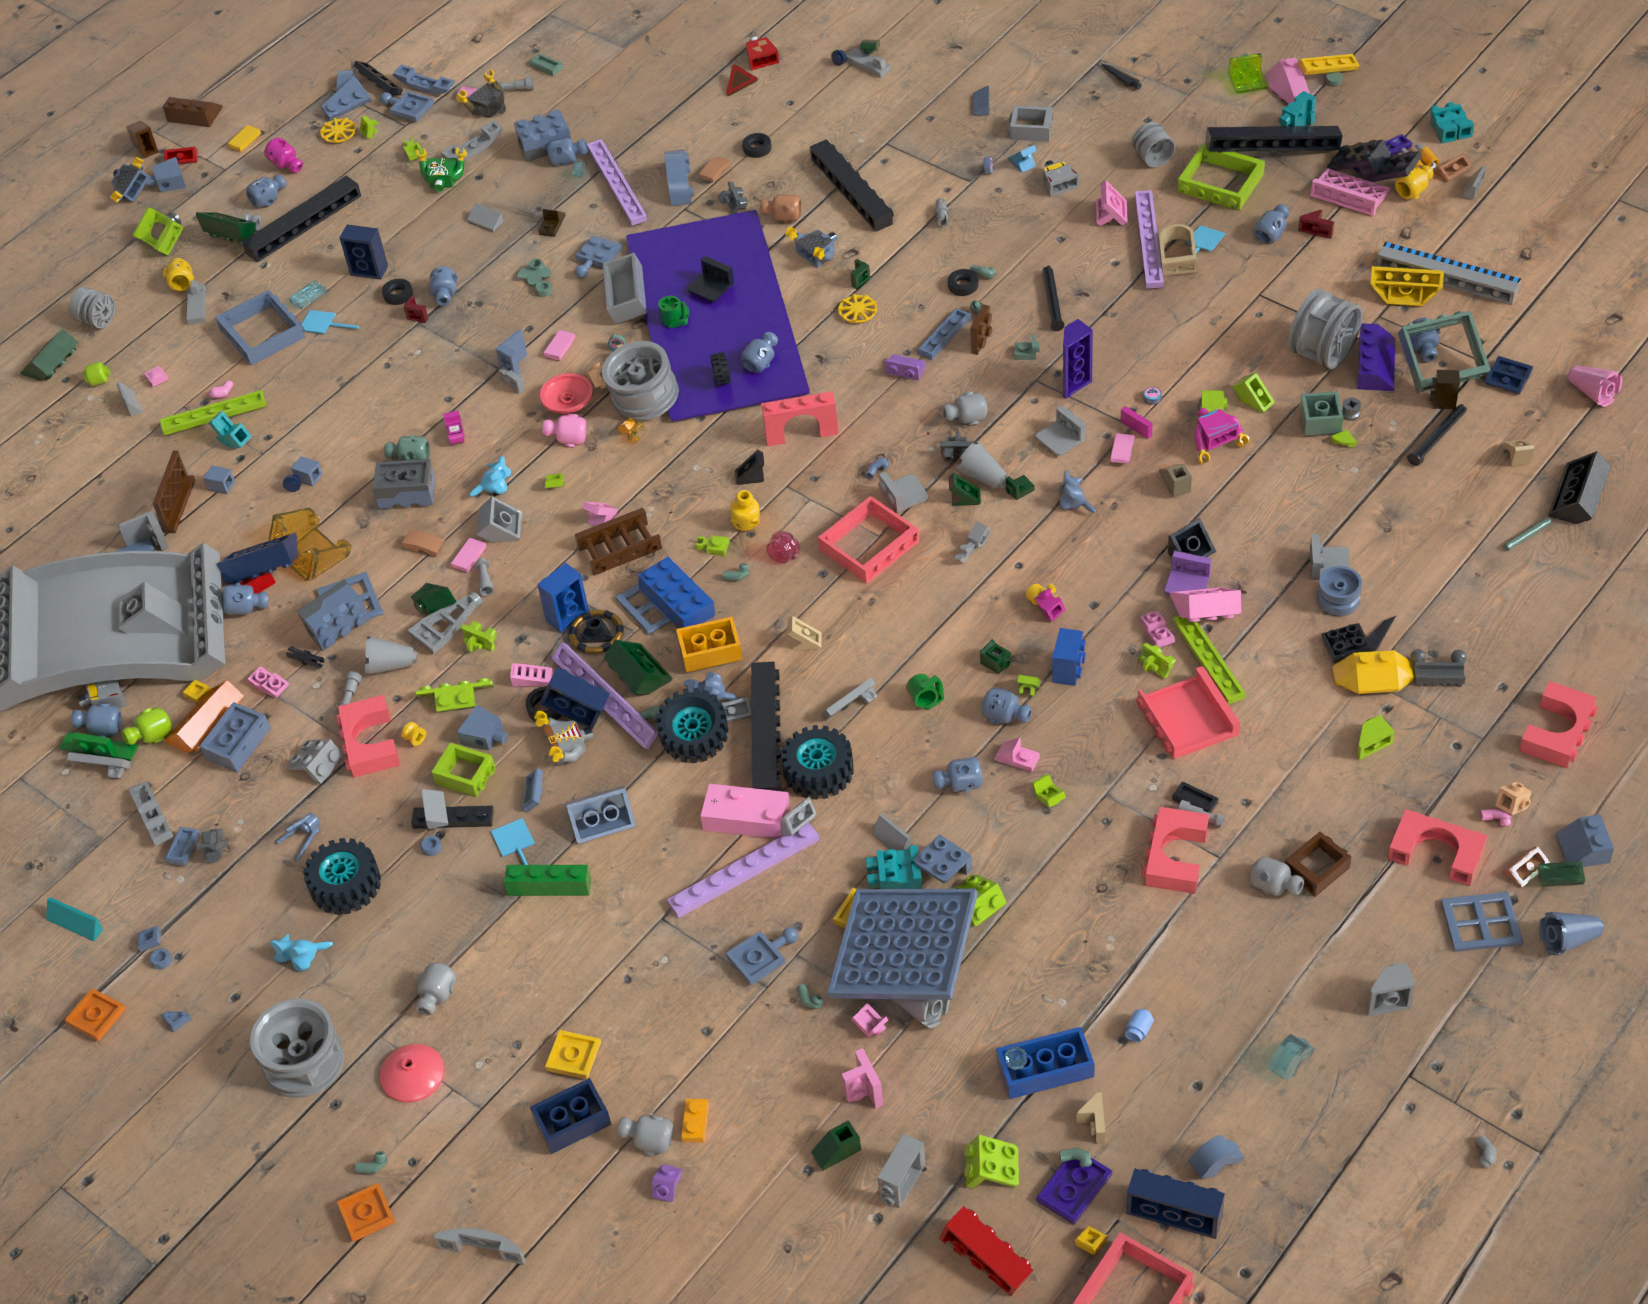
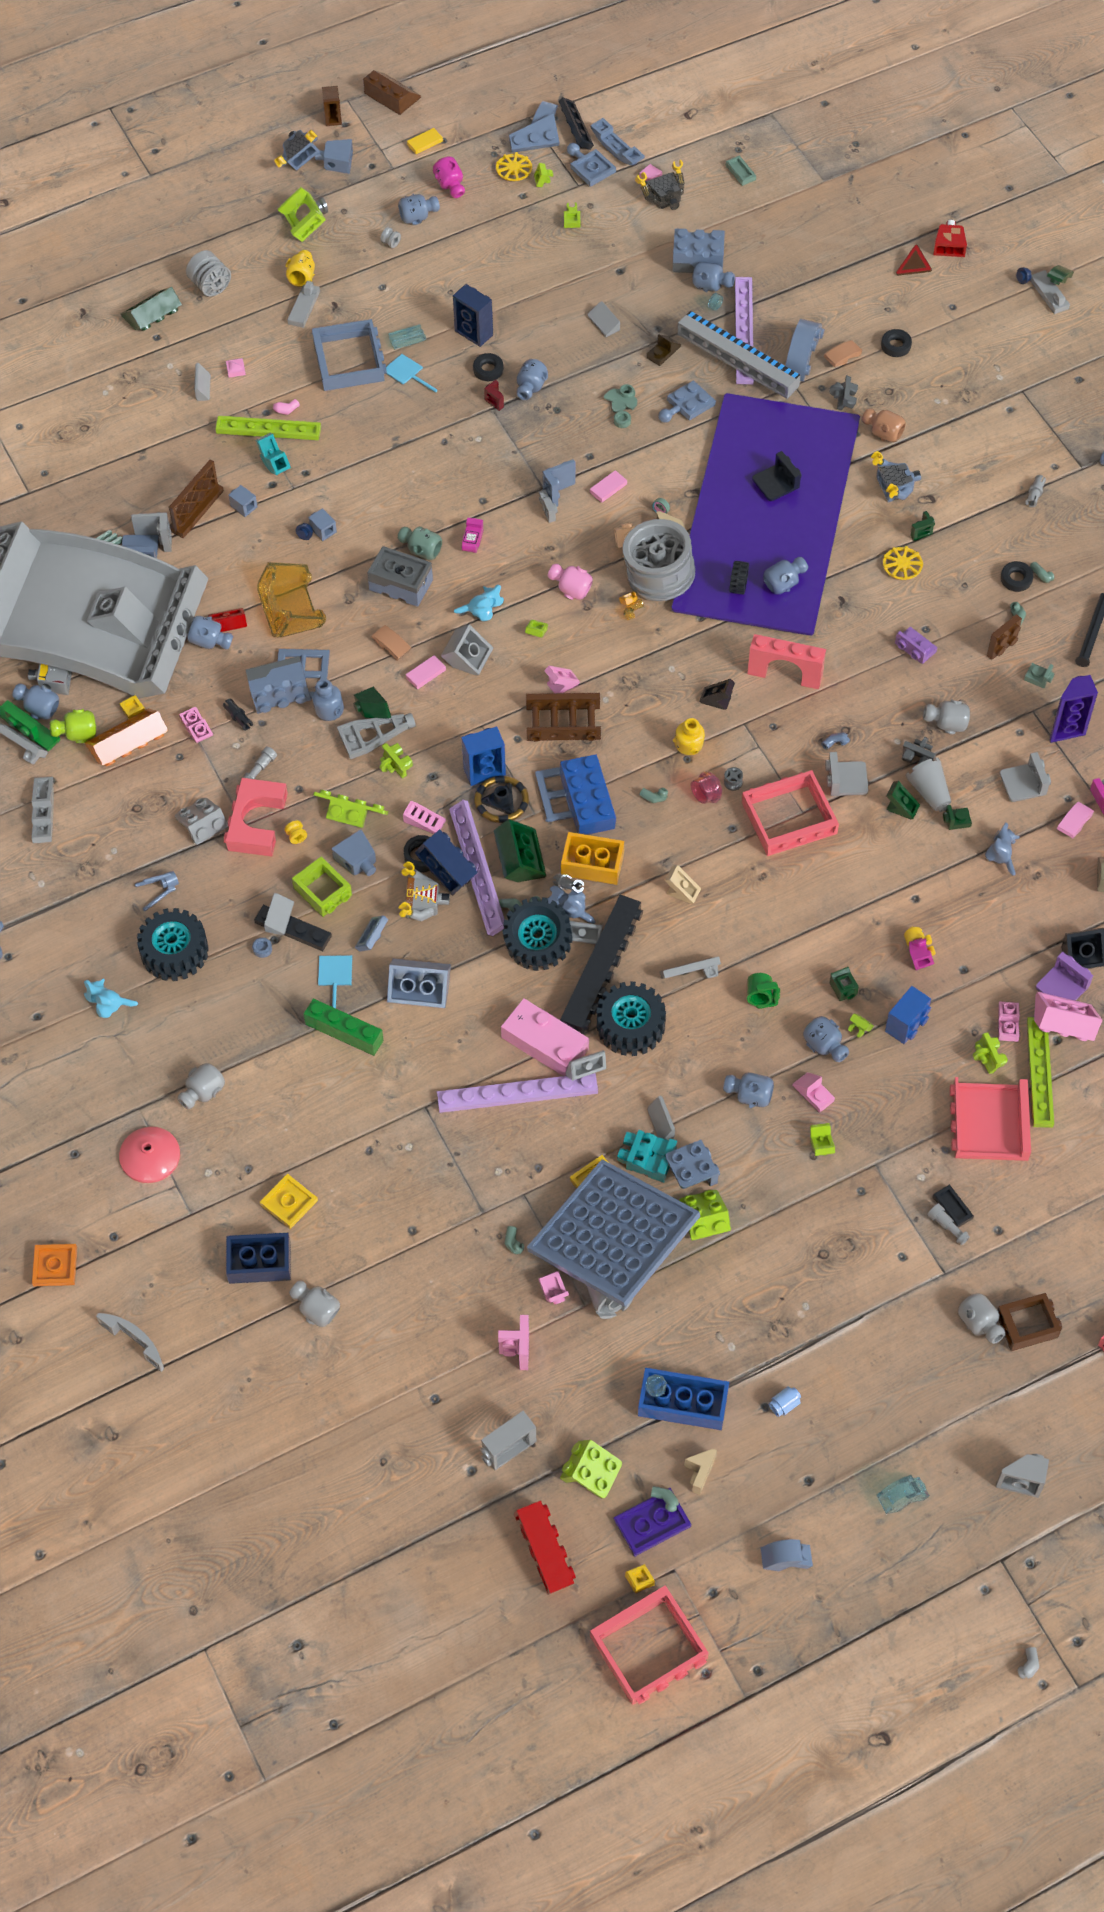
camera: 20 degrees right, 10 degrees up
lime head [83,362,111,386] -> none
red slope [164,146,198,164] -> none
sand blue plate [165,827,200,866] -> none
dark green slope [196,212,256,244] -> none
dark grey hips [197,829,228,863] -> none
sand blue piece [199,702,271,773] -> none
dark blue slope [217,532,298,584] -> none
black brick [242,175,361,263] -> none
light grey wheel [250,998,344,1098] -> none
sand green arm [355,1151,388,1174] -> none
light grey cone [365,636,417,675] -> none
green torso [416,147,467,192] -> none
light grey slope [441,120,503,160] -> none
light grey piece [476,558,494,596] -> none
light grey piece [498,77,534,92] -> none
coral dish [540,373,593,414] -> none
light grey piece [603,253,647,324] -> none
medium lavender bracket [652,1165,682,1202] -> none
green piece [658,296,689,328] -> none
light orange plate [681,1098,709,1143] -> none
lime plate [695,535,730,556] -> none
sand blue plate [726,927,798,985] -> none
black brick [810,139,894,232] -> none
dark green slope [811,1120,861,1171] -> none
sand blue tile [917,308,971,360] -> none
light grey piece [954,521,991,563] -> none
dark blue brick [1126,1168,1225,1239] -> none
coral arch [1142,807,1209,894] -> none
none -> sand blue piece [312,679,344,721]
none -> light grey pin [553,874,584,892]
none -> light grey brick [678,311,801,399]
none -> dark grey wheel [724,767,743,791]

